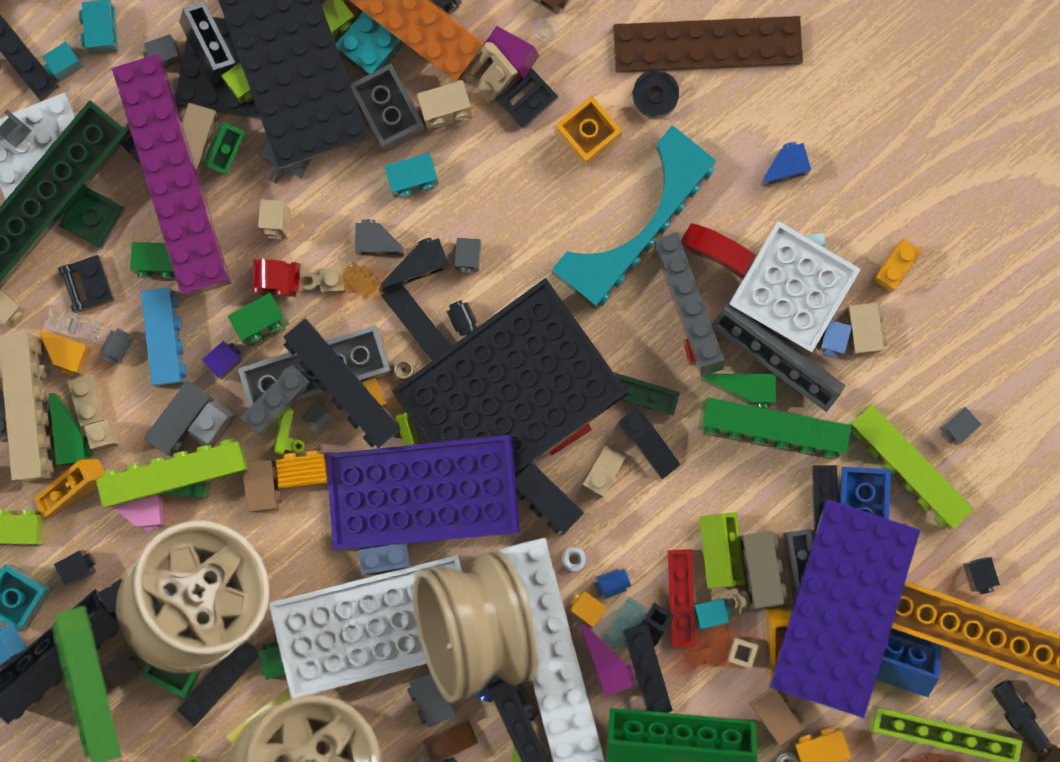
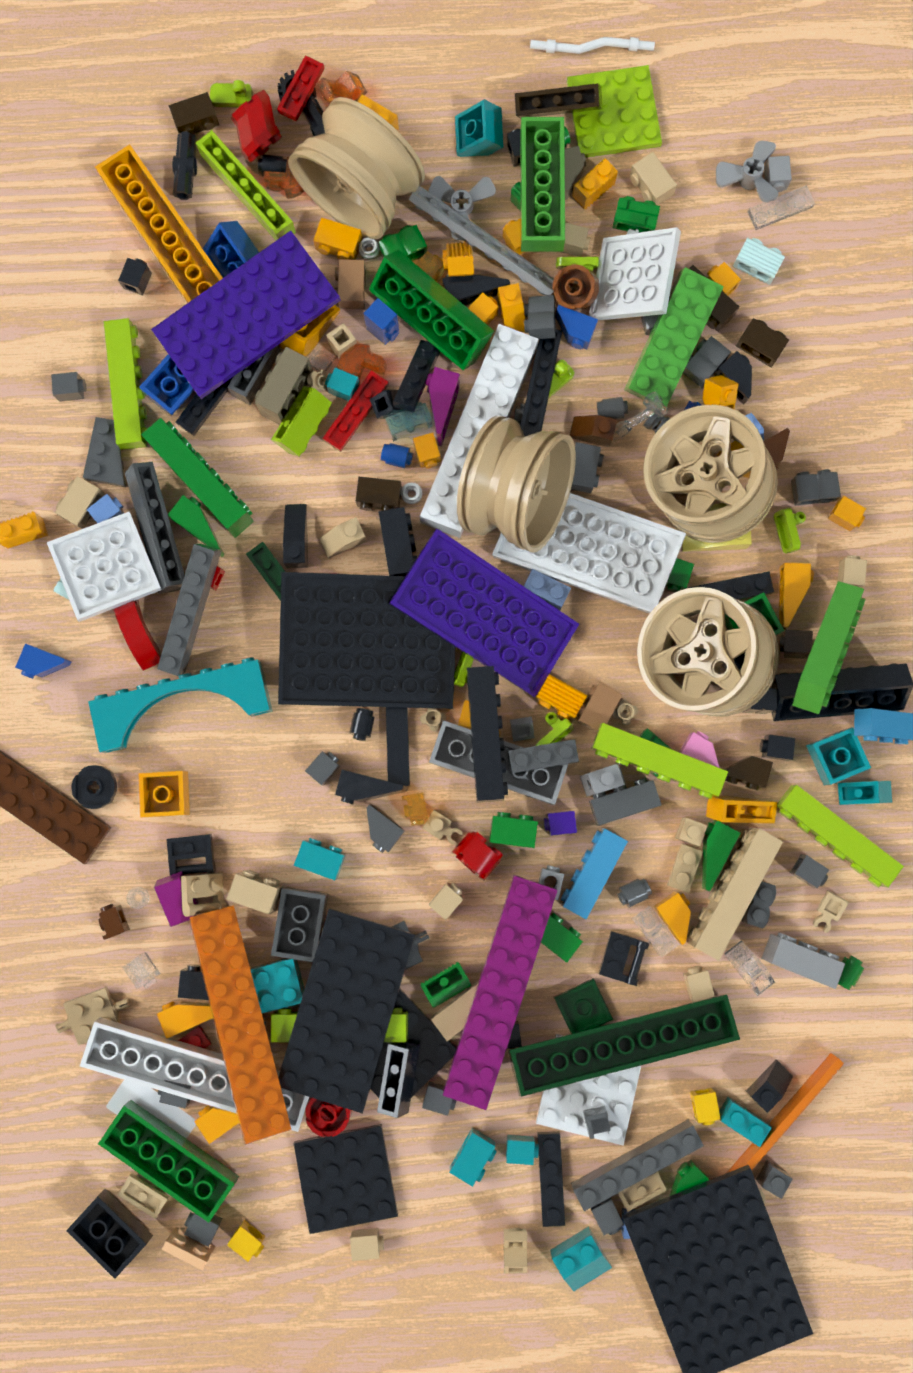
camera: 140 degrees left, 0 degrees up
none -> dark grey wing [83,417,126,487]
none -> dark brown brick [355,476,402,511]
none -> blue brick [363,298,399,345]
none -> light grey brick [538,865,564,900]
none -> tan plate [612,699,638,725]
none -> dark brown slope [724,756,773,791]
none -> light orange slope [779,563,814,629]

